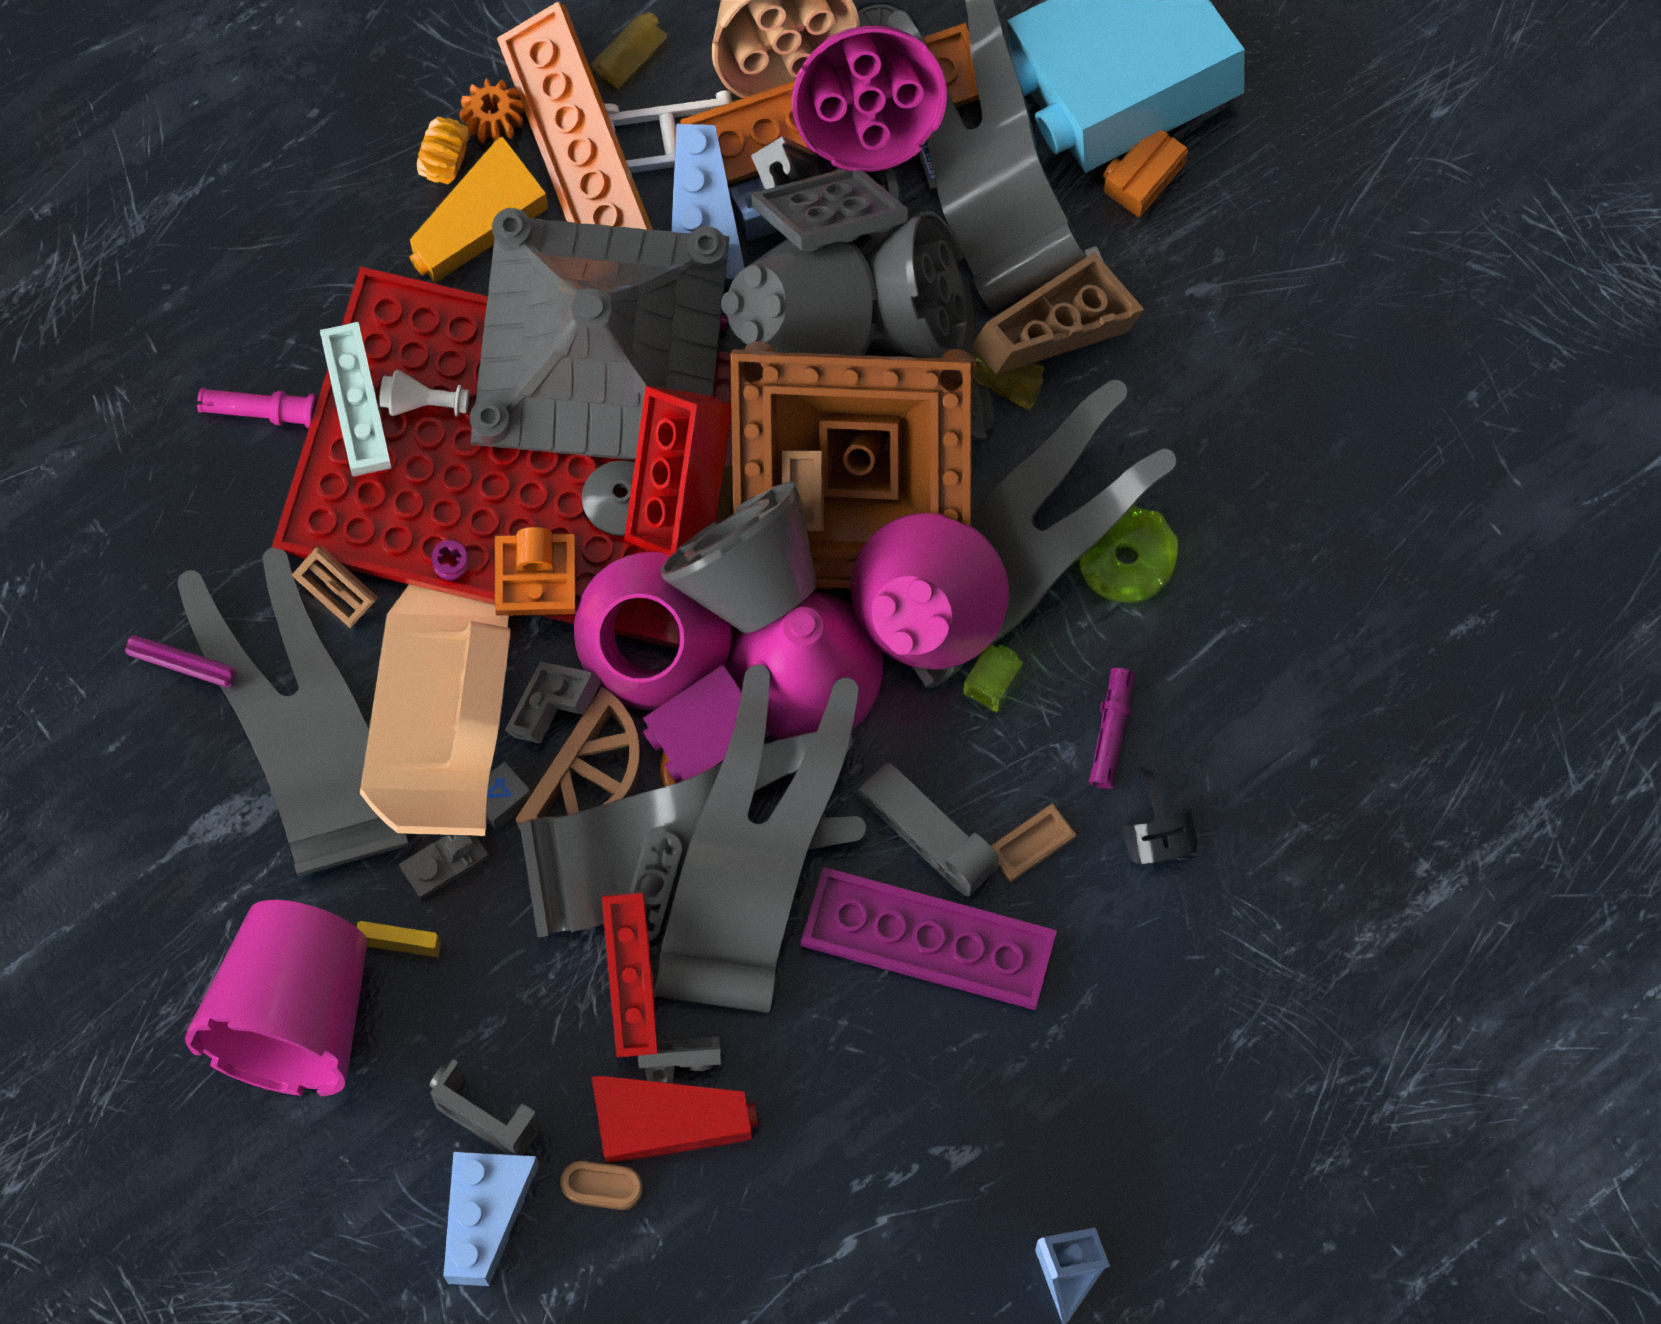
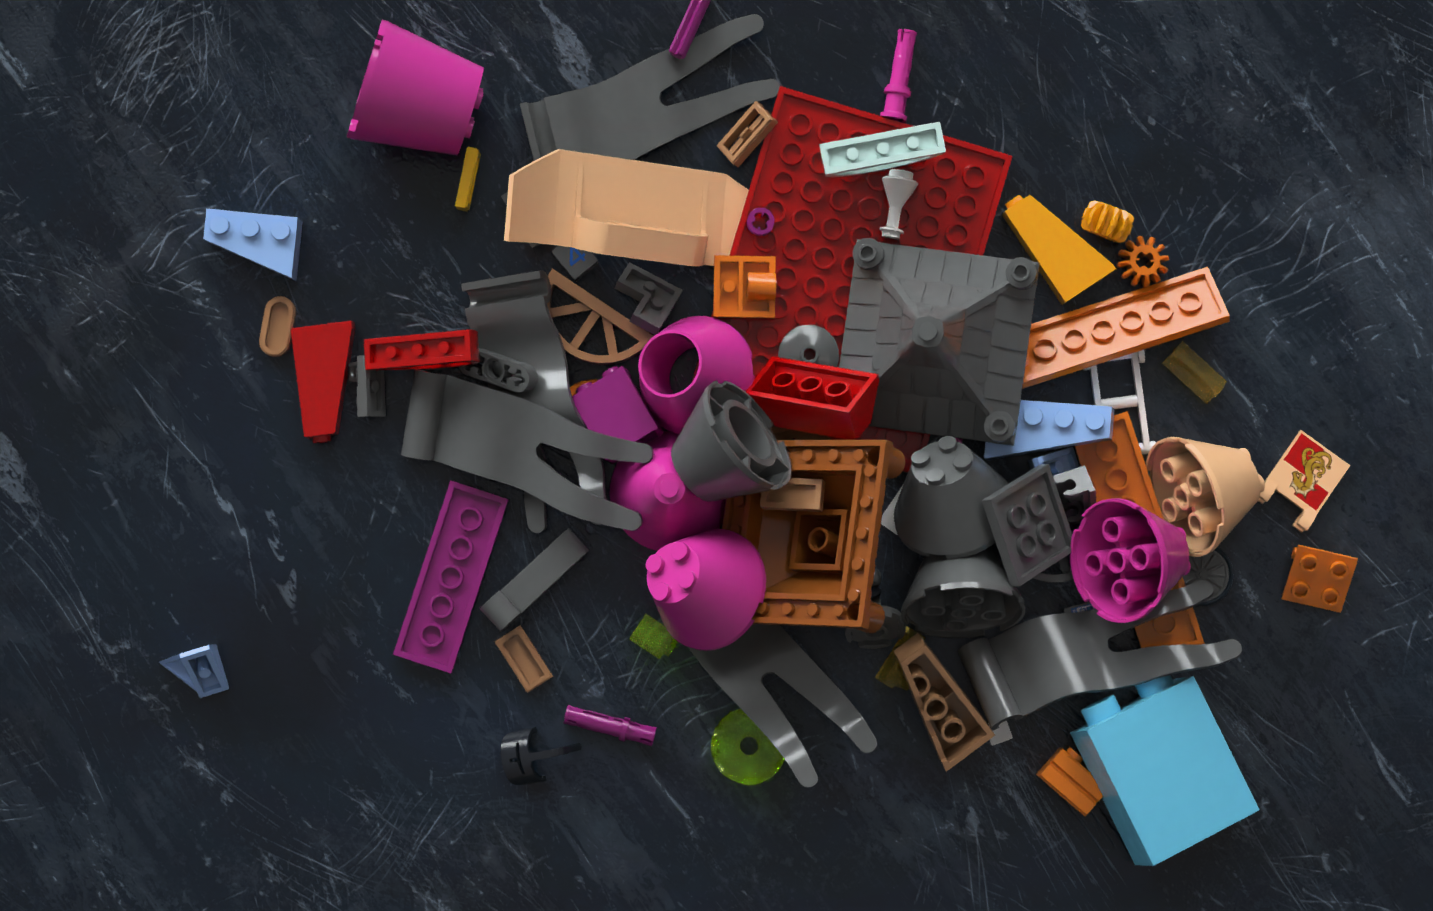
camera: 90 degrees right, 15 degrees up
dark grey panel [429,1059,541,1156] -> none

